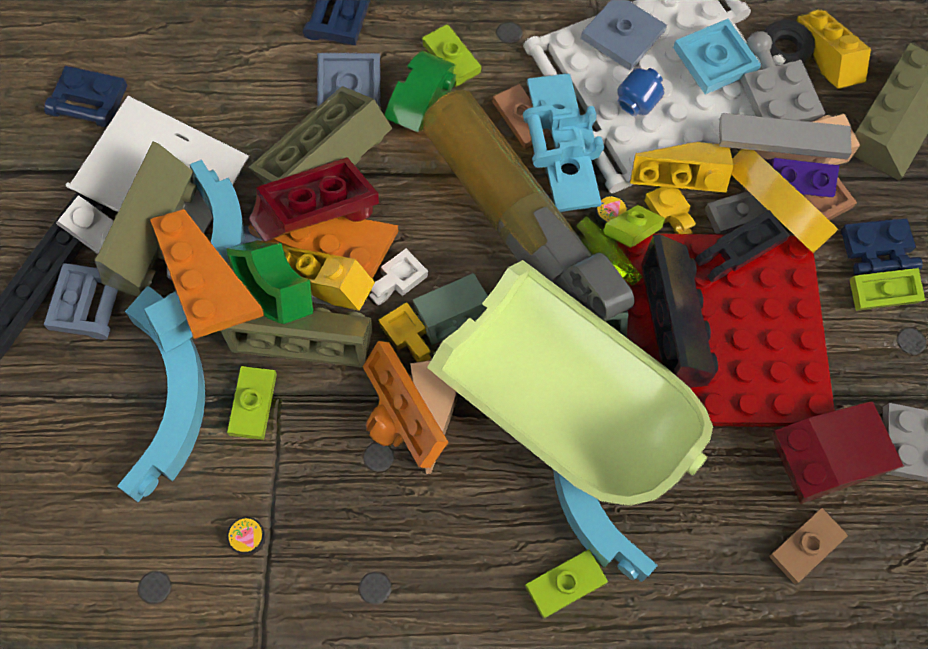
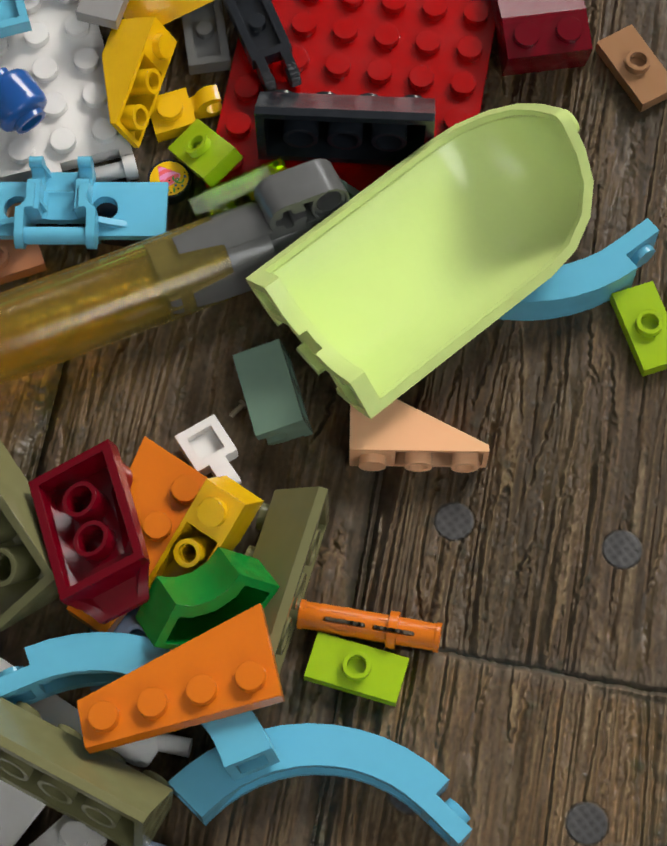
camera: 75 degrees left, 0 degrees up
tile [227,517,266,556] -> none
orange plate [362,341,448,468] -> none
yellow plate [378,302,431,362] -> none
none -> orange pin [296,599,443,653]

